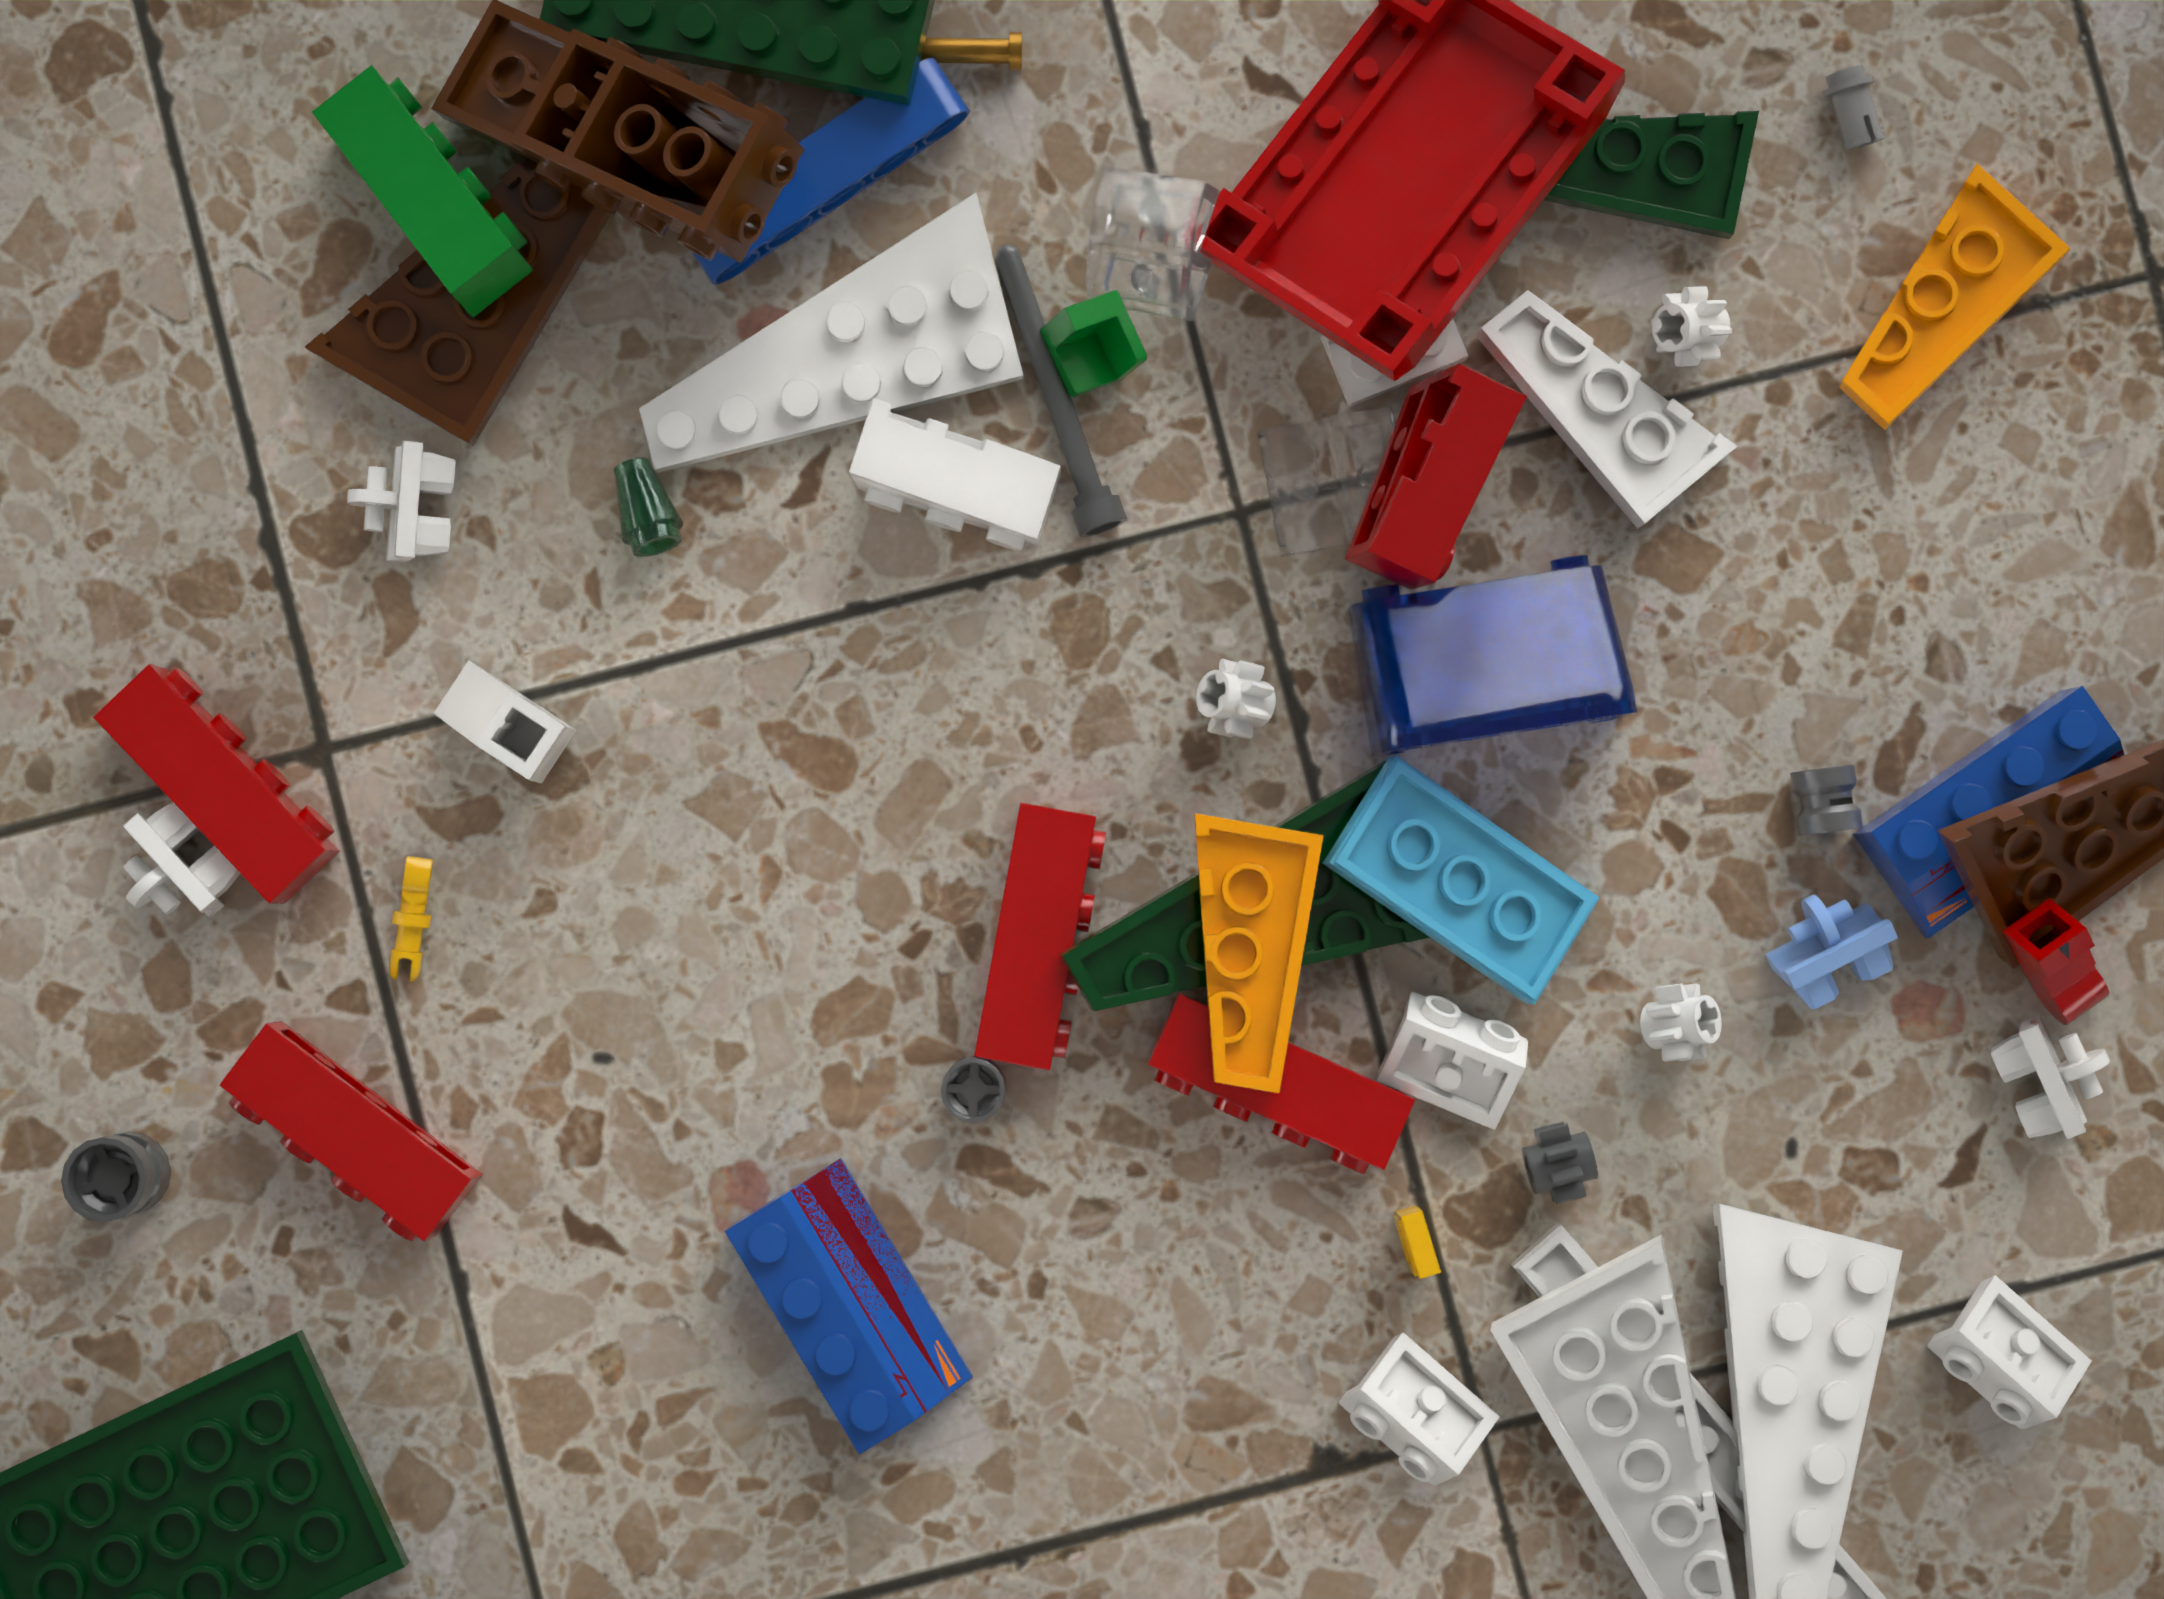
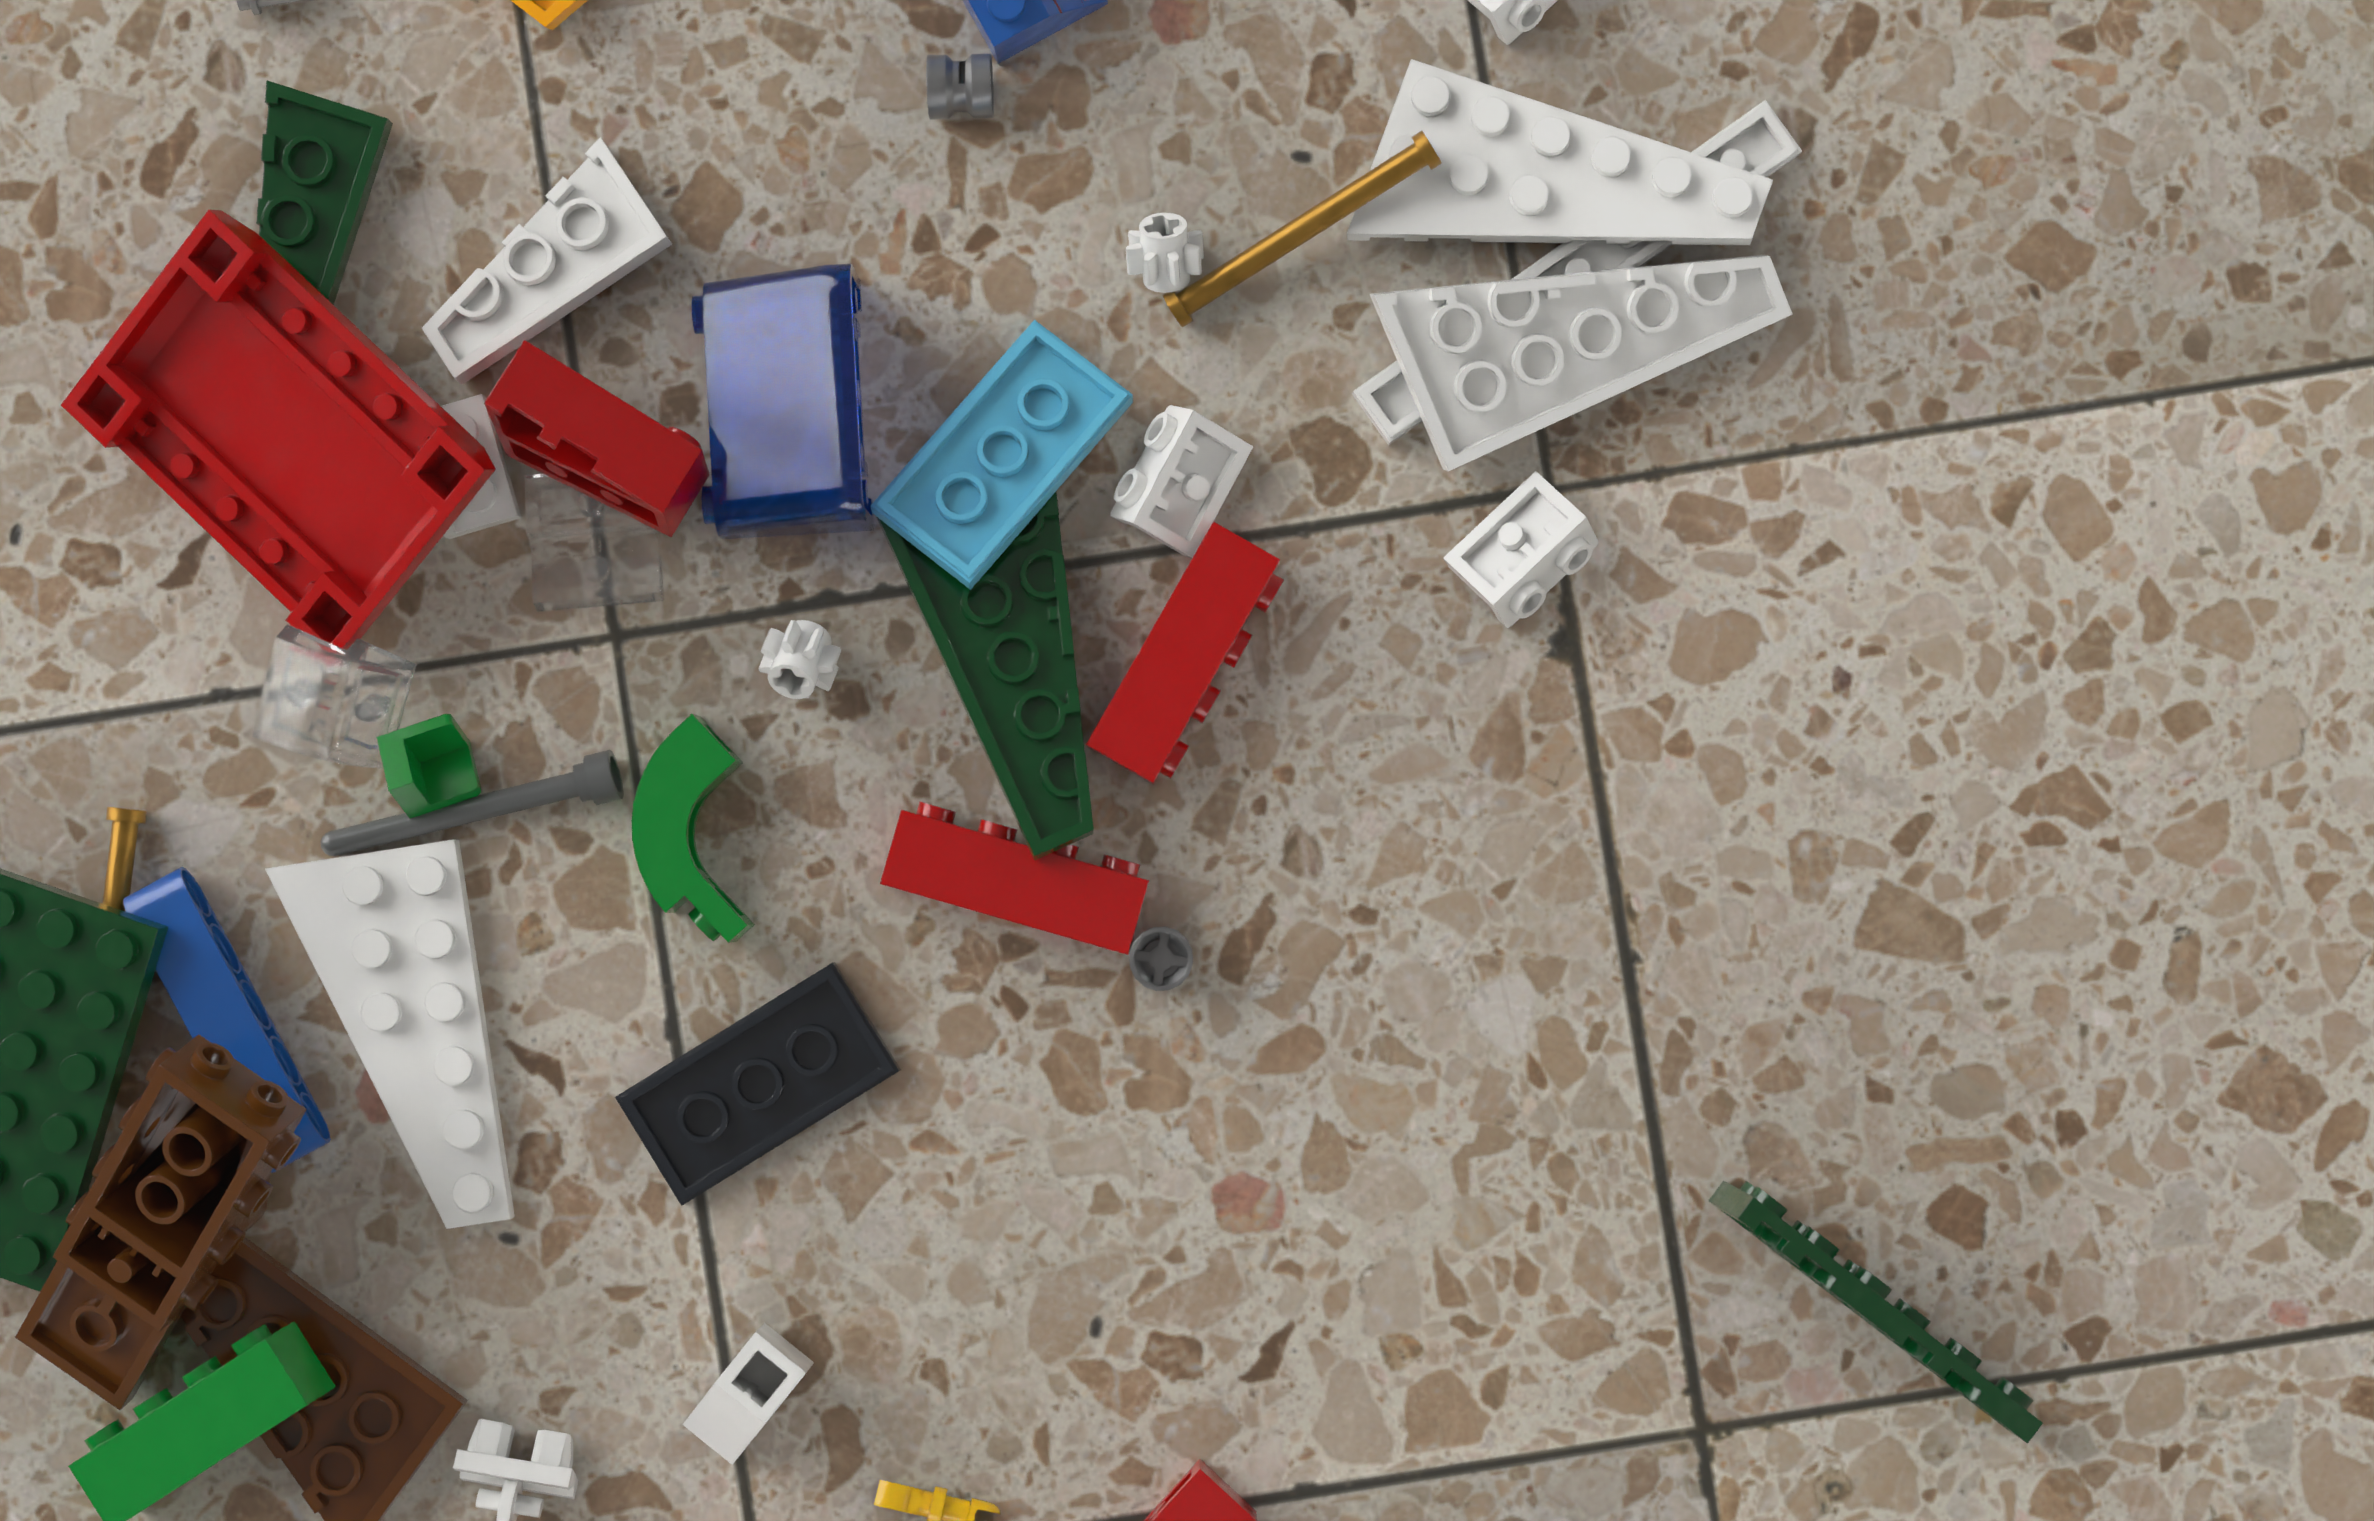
camera: 85 degrees left, 0 degrees up
clear green cone [613,457,684,557] -> none
blue slope [724,1158,973,1455] -> none
white wedge [849,398,1061,551] -> none
light orange wing [1194,813,1323,1093] -> none
yellow tile [1393,1205,1441,1279] -> none
dark grey gear [1522,1122,1598,1204] -> none
white gear [1651,286,1732,367] -> none
light blue hips [1765,894,1898,1009] -> none
none -> black tile [615,962,901,1206]
none -> green arch [631,714,755,943]
none -> pearl gold bar [1162,131,1442,327]

